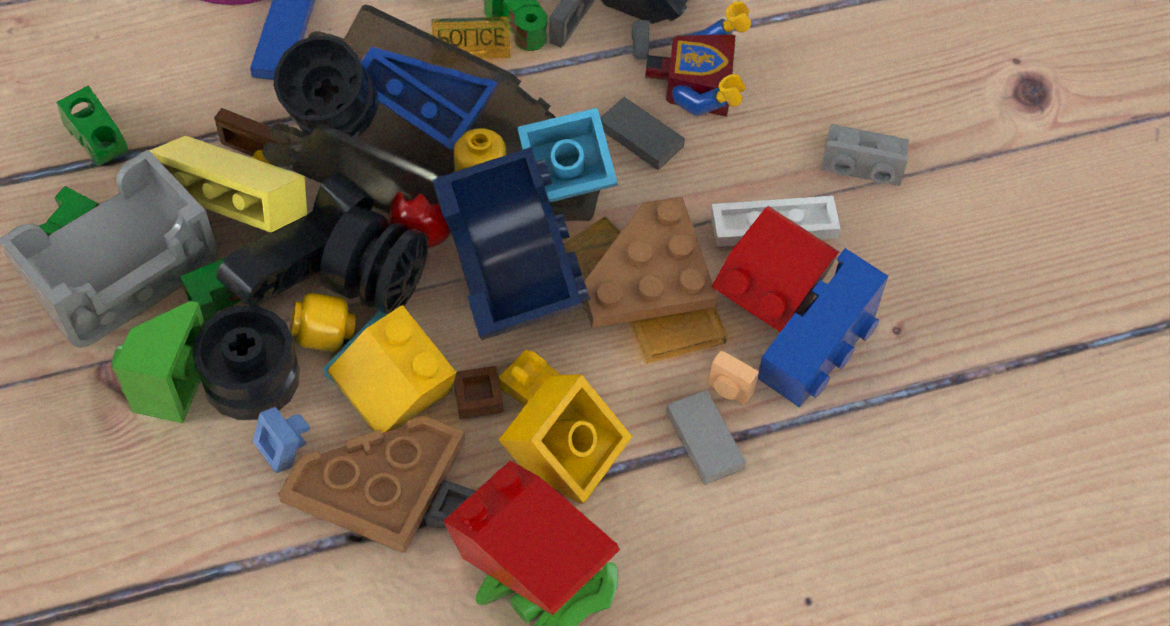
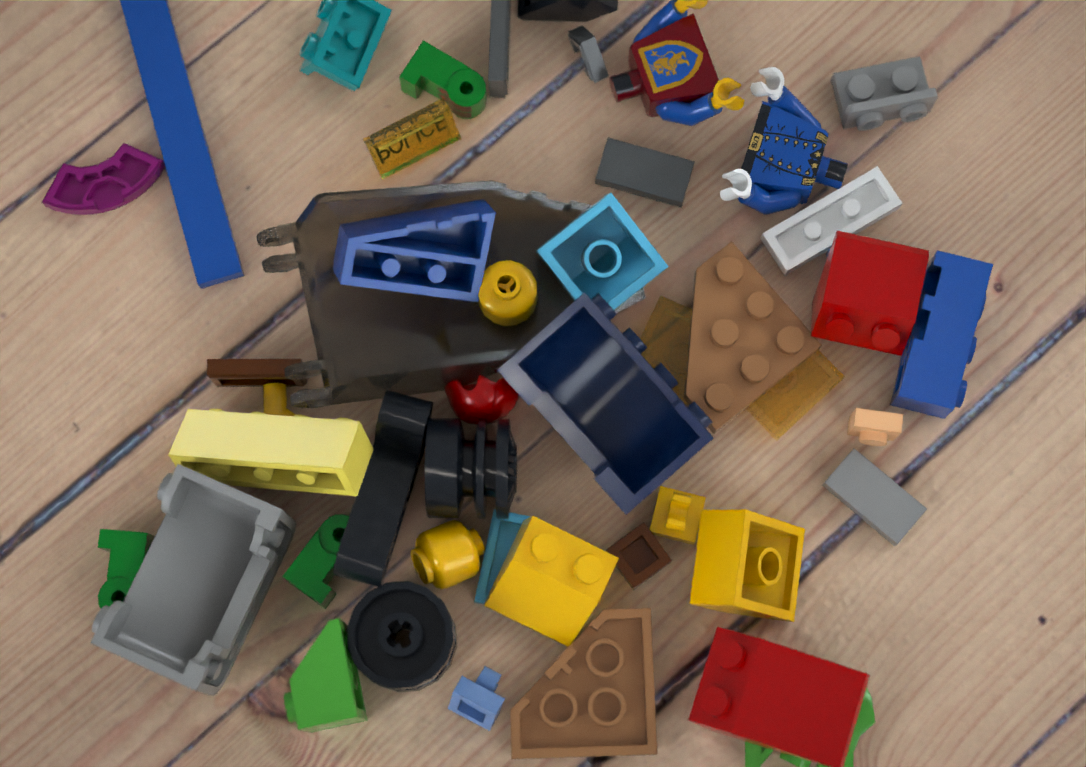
camera: 20 degrees left, 20 degrees up
green leg [56,85,128,166] -> none
black wheel [273,36,378,145] -> none
dark grey tile [426,480,476,528] -> none
none -> blue torso [720,67,848,215]

